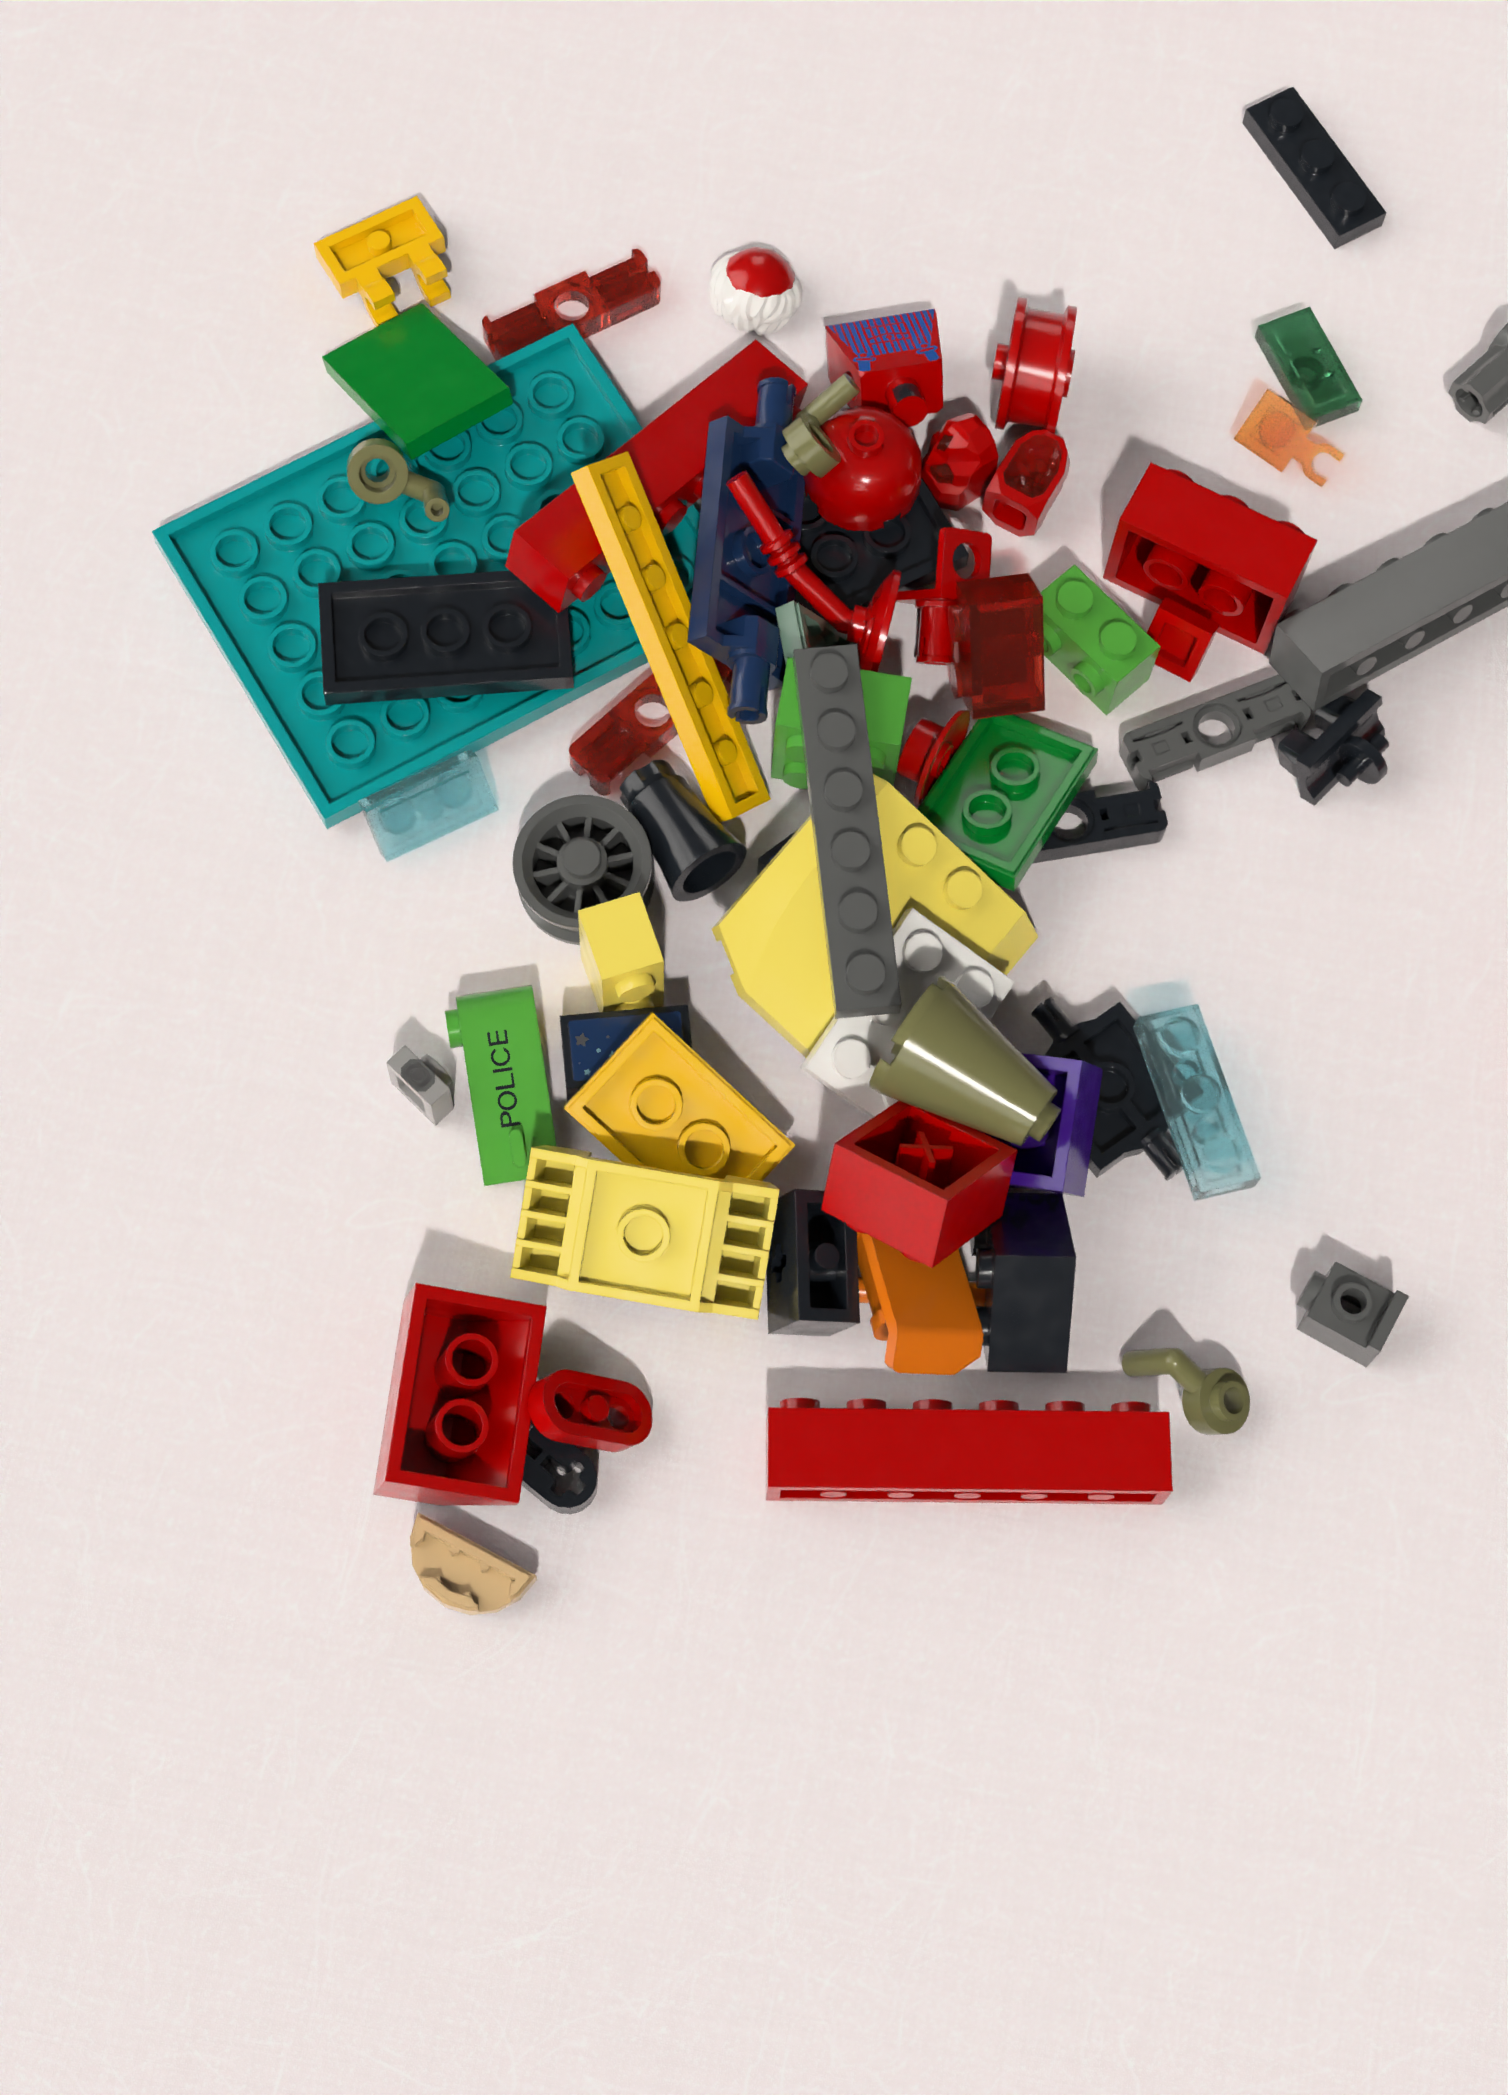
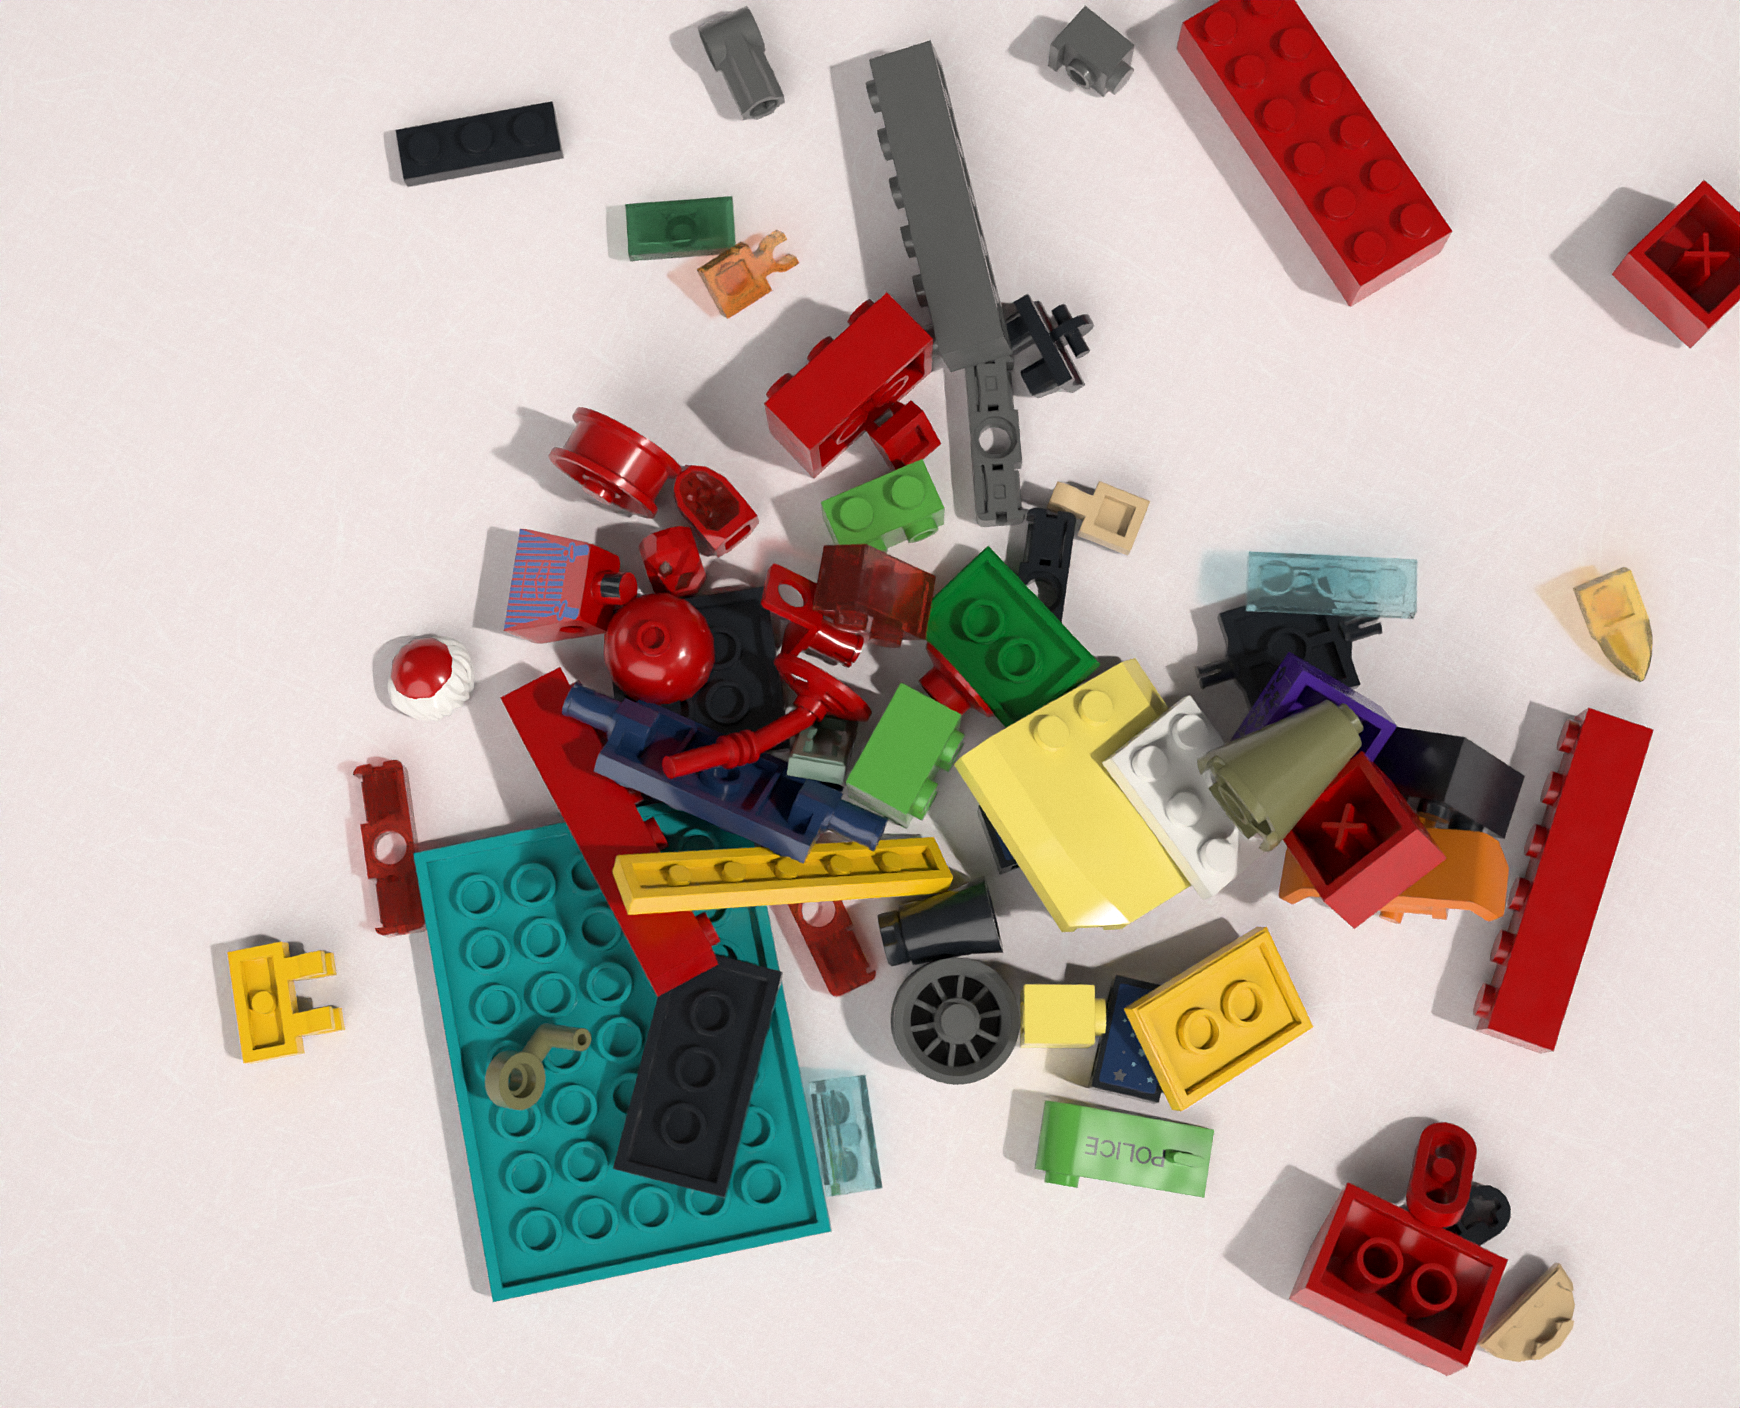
camera: 60 degrees left, 10 degrees up
green tile [322,303,514,460] -> none
light grey plate [386,1045,454,1126] -> none
light yellow plate [510,1145,780,1320] -> none
black brick [766,1189,860,1336] -> none
olive plate [781,373,861,478] -> none
dark grey plate [793,644,902,1019] -> none
olive plate [1122,1348,1250,1435] -> none
dark grey brick [1296,1262,1409,1367] -> none
none -> tan plate [1046,481,1150,555]
none -> clear yellow plate [1573,567,1653,682]

